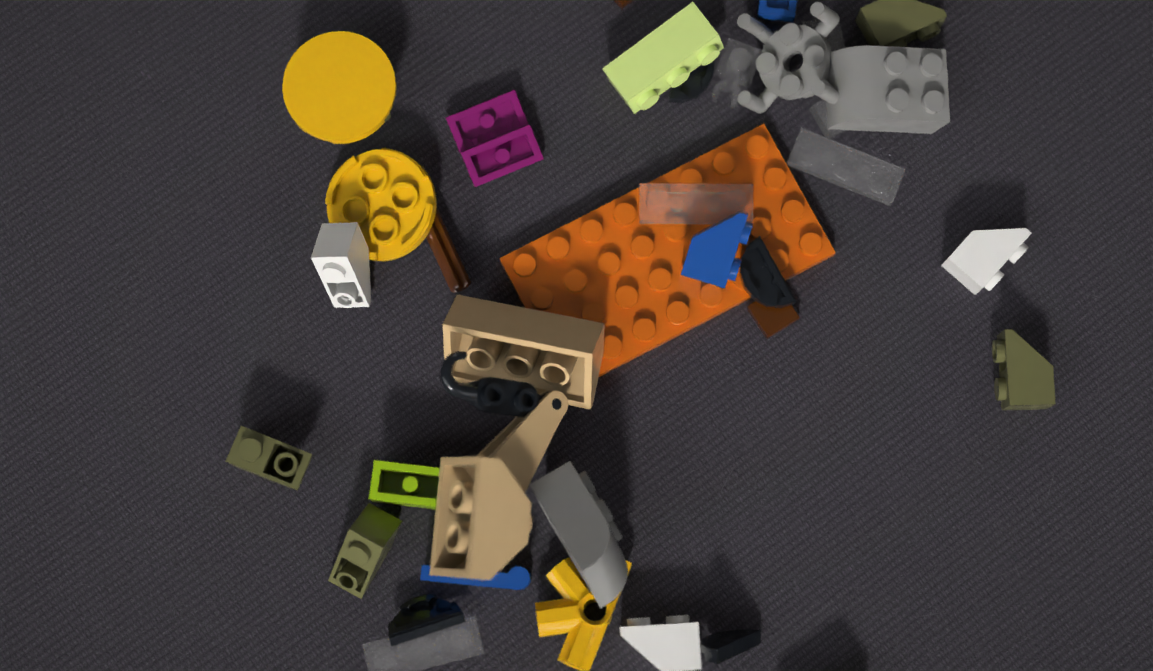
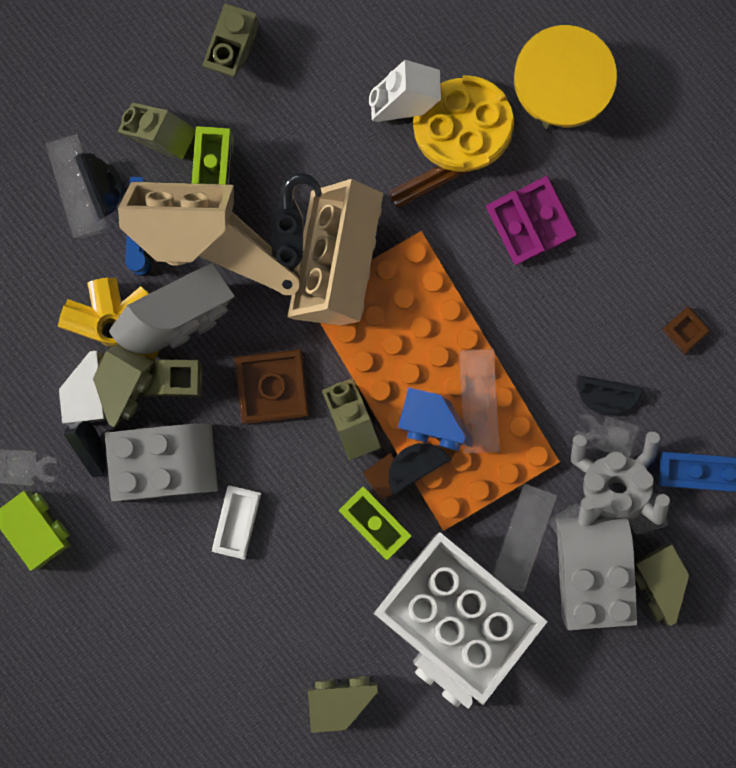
camera: 85 degrees right, 5 degrees up
yellowish green brick [602,2,724,114] -> none
none -> olive slope [93,343,155,427]
none -> light grey brick [105,423,218,502]
none -> olive slope [138,360,202,398]
none -> white tile [211,485,262,560]
none -> reddish brown tile [234,349,309,424]
none -> olive slope [322,378,381,460]
none -> lime brick [338,487,411,560]
none -> white slope [373,532,548,705]

